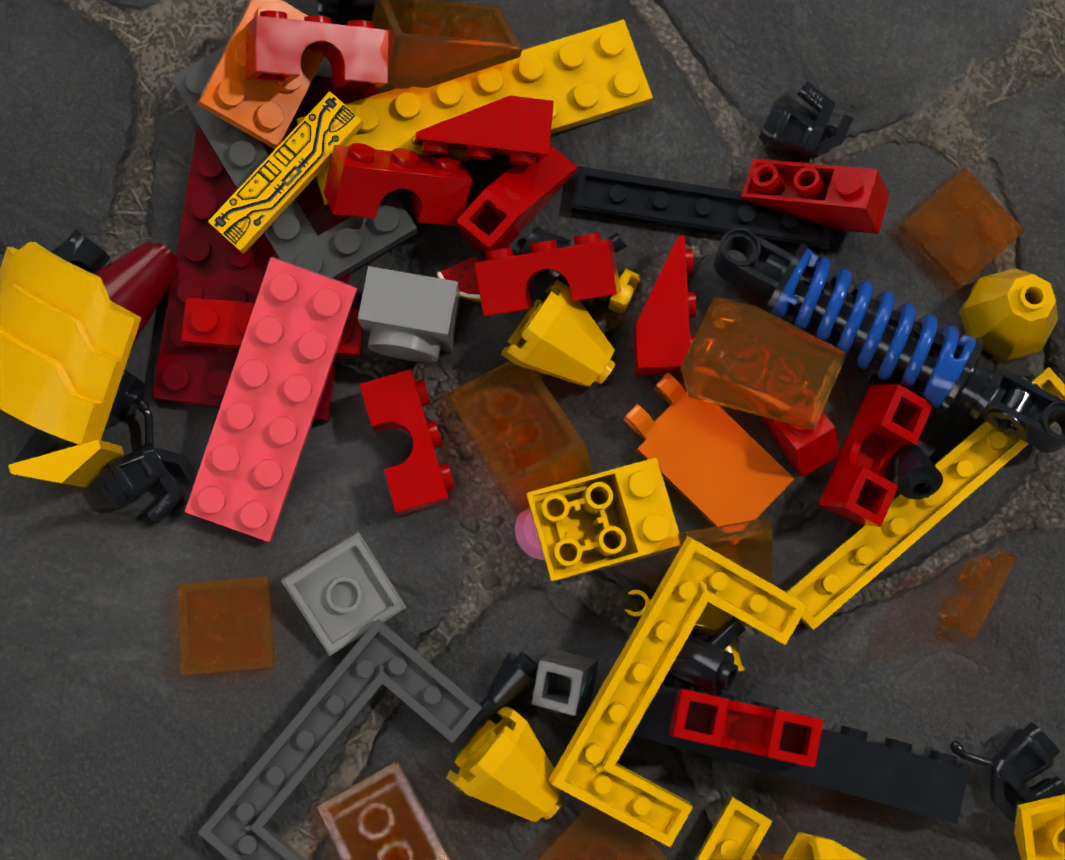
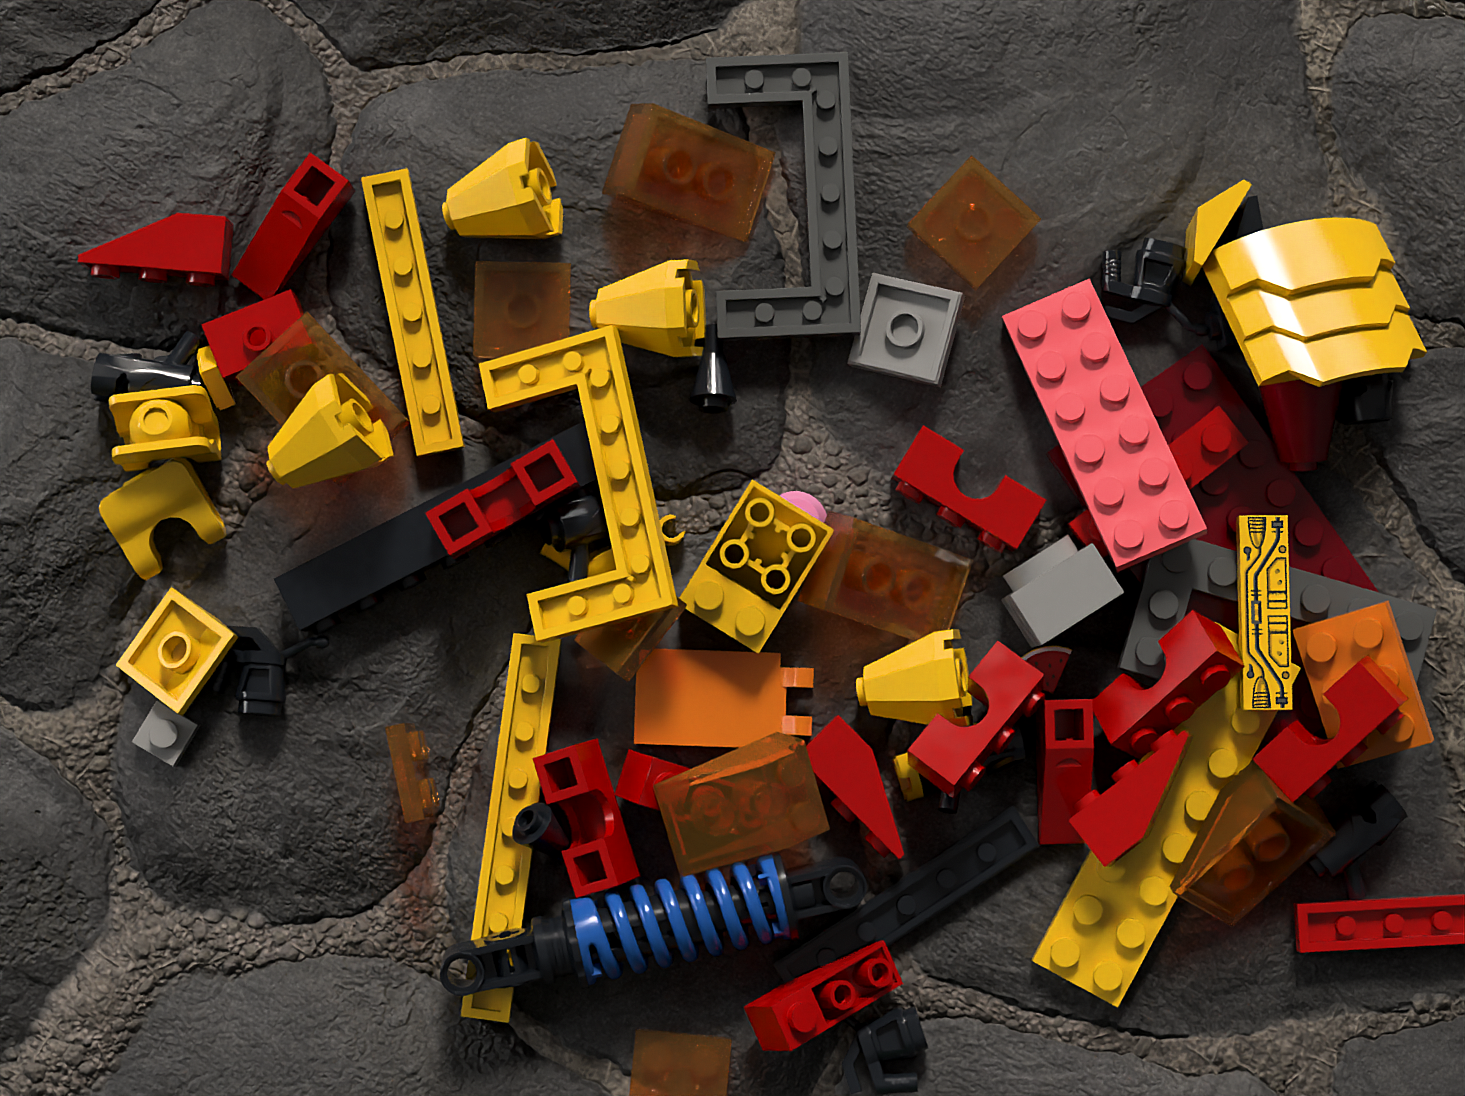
camera: 135 degrees right, 5 degrees up
flat silver brick [532,650,599,716] -> none
yellow cone [959,268,1058,363] -> none

